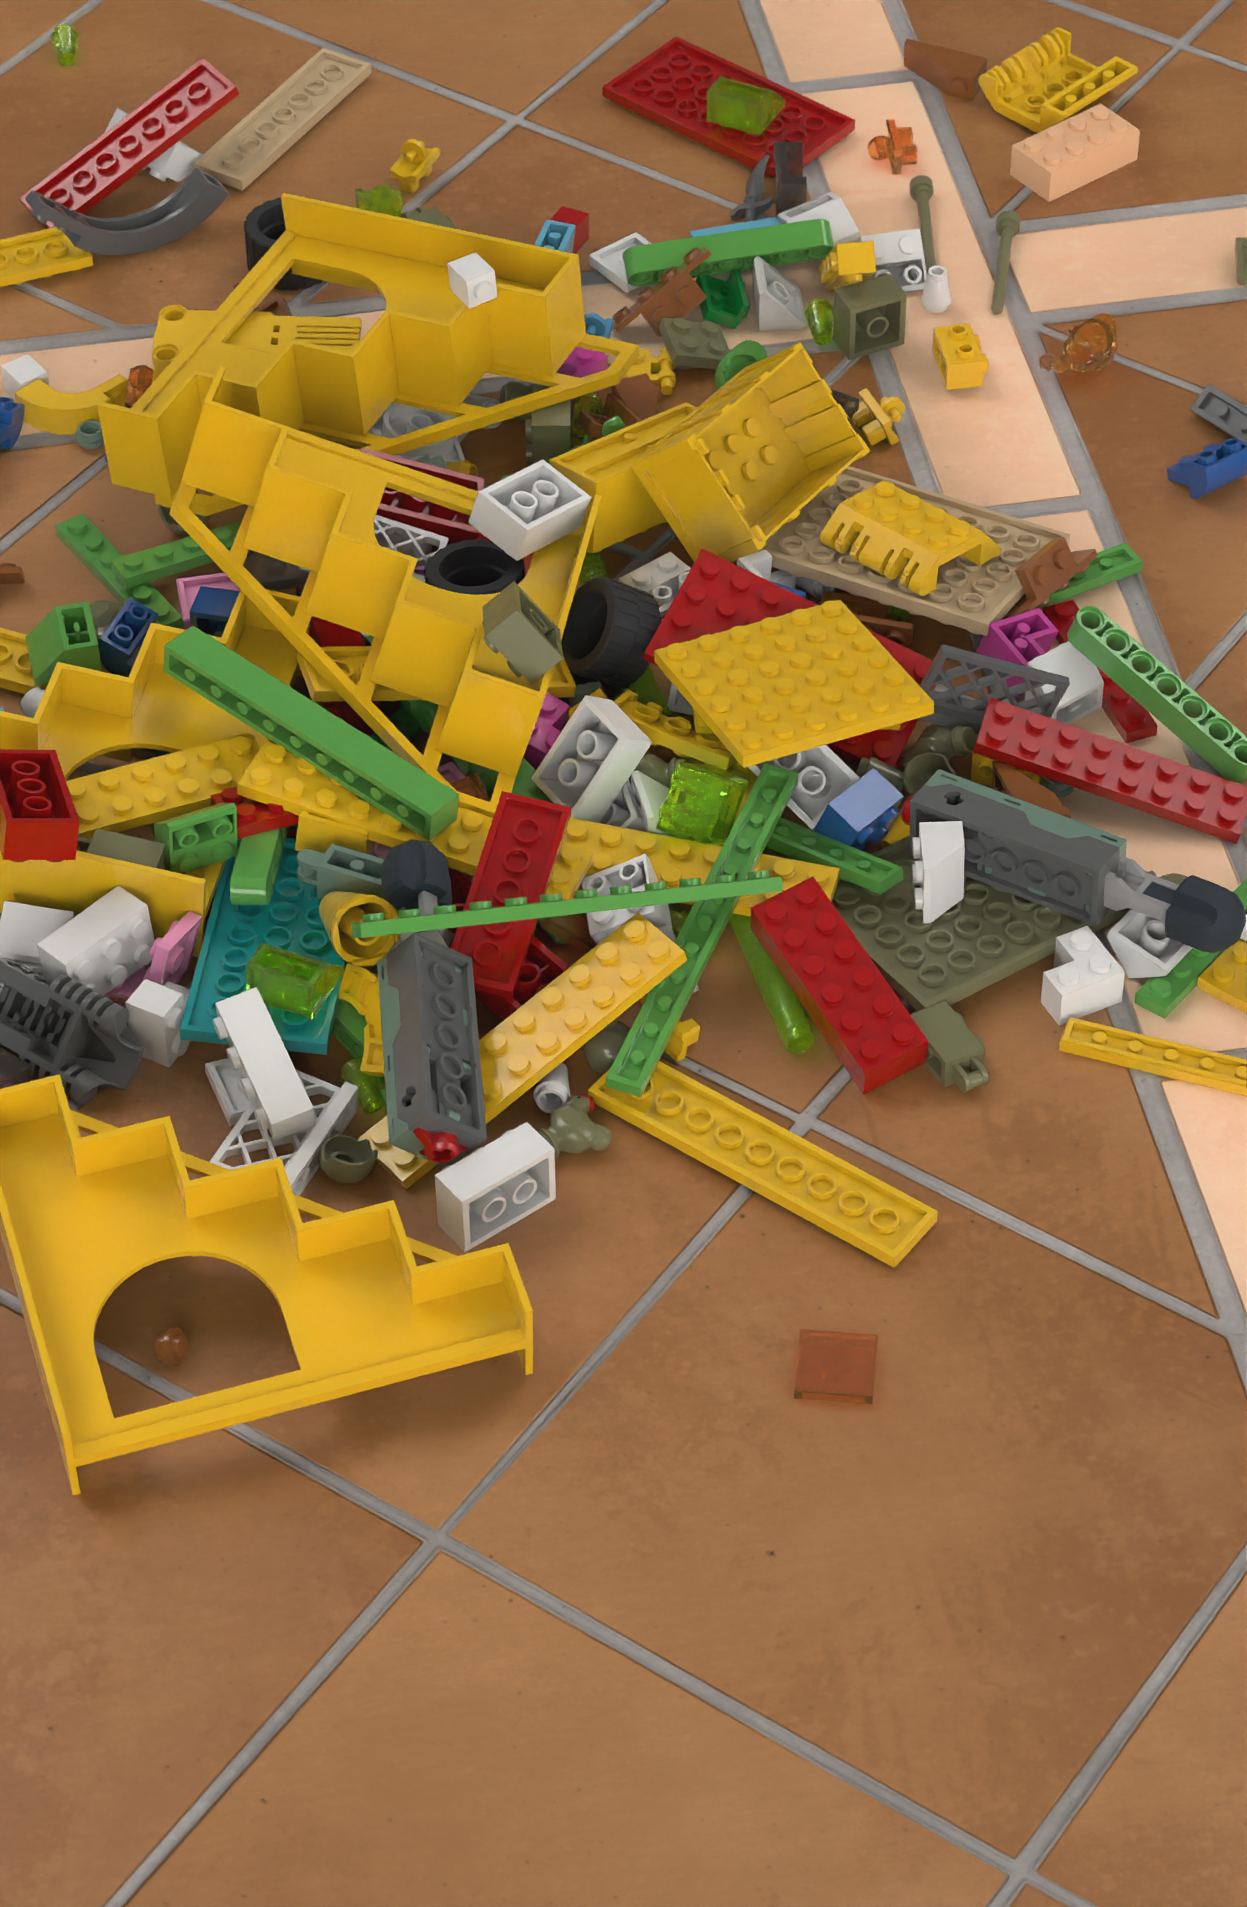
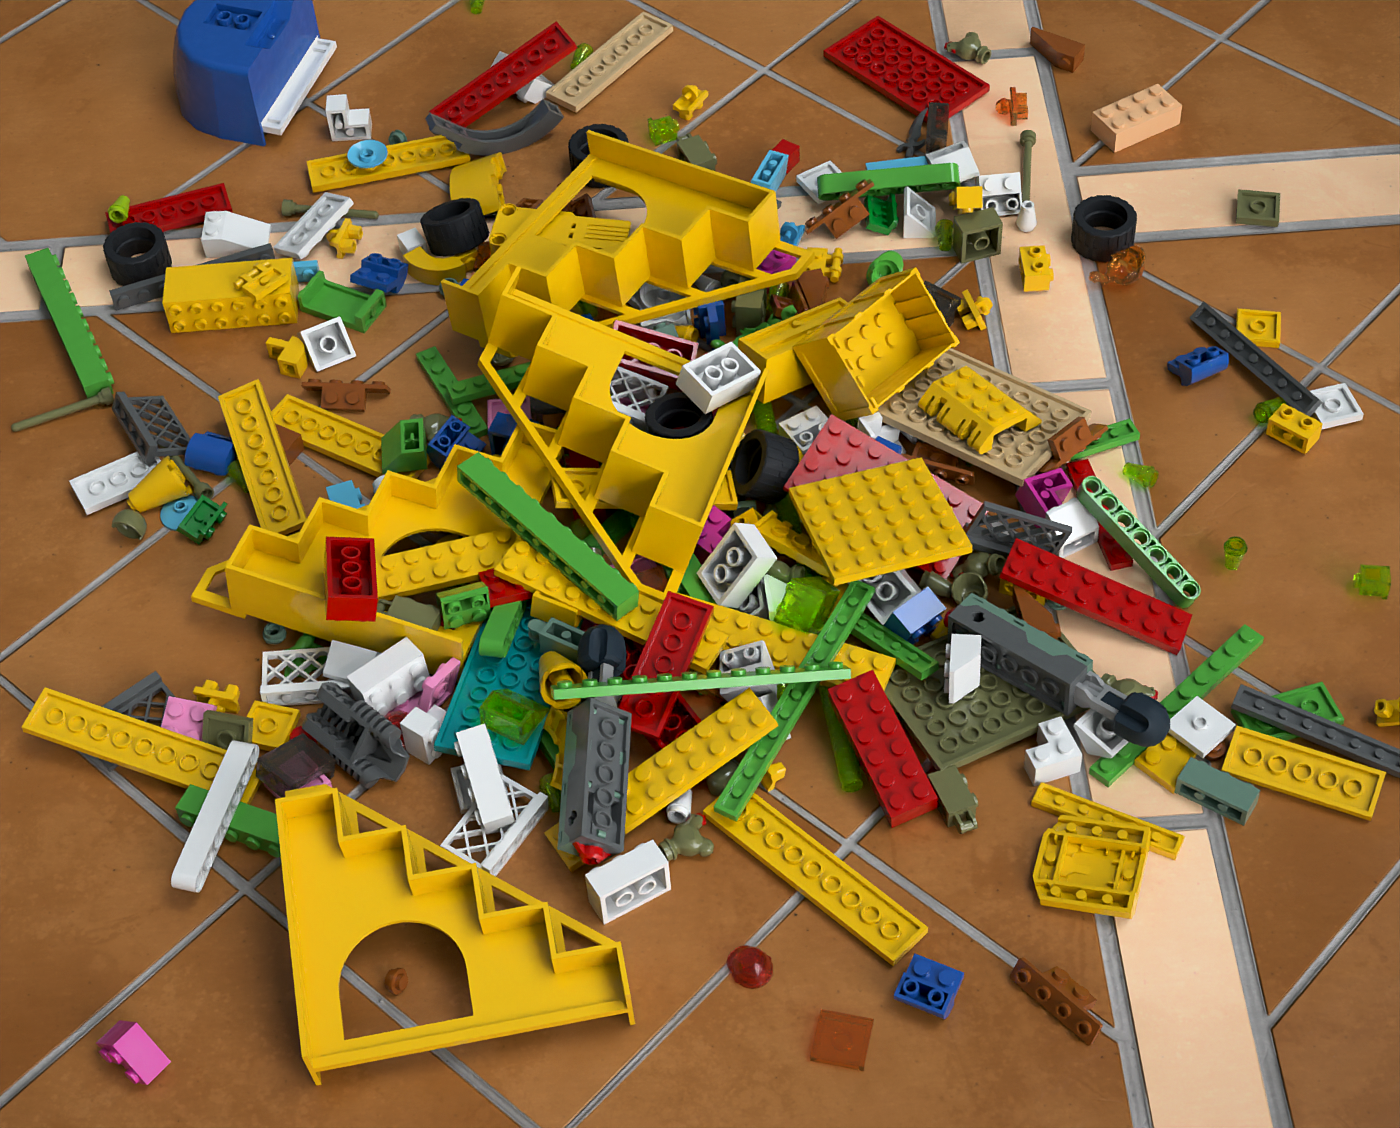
camera: 10 degrees right, 5 degrees up
olive hair [318,1134,378,1185] -> none
white brick [447,252,497,308] -> none
olive brick [482,582,563,684] -> none
olive plate [658,317,730,369] -> none
clear neon green slope [707,76,785,135] -> none
yellow slope [978,27,1138,133] -> none
olive piece [991,211,1021,314] -> none
none -> black tyre [420,198,490,257]
none -> yellow panel [449,152,507,215]
none -> clear neon green cone [570,43,594,70]
none -> blue brick [693,300,726,351]
none -> clear red hat [727,945,773,989]
none -> blue brick [893,953,964,1019]
none -> olive animal [944,32,991,64]
none -> dark orange bracket [1010,957,1103,1045]
none -> yellow wedge [1033,815,1151,919]
none -> black tyre [1071,195,1137,262]
none -> clear neon green cone [1123,462,1159,488]

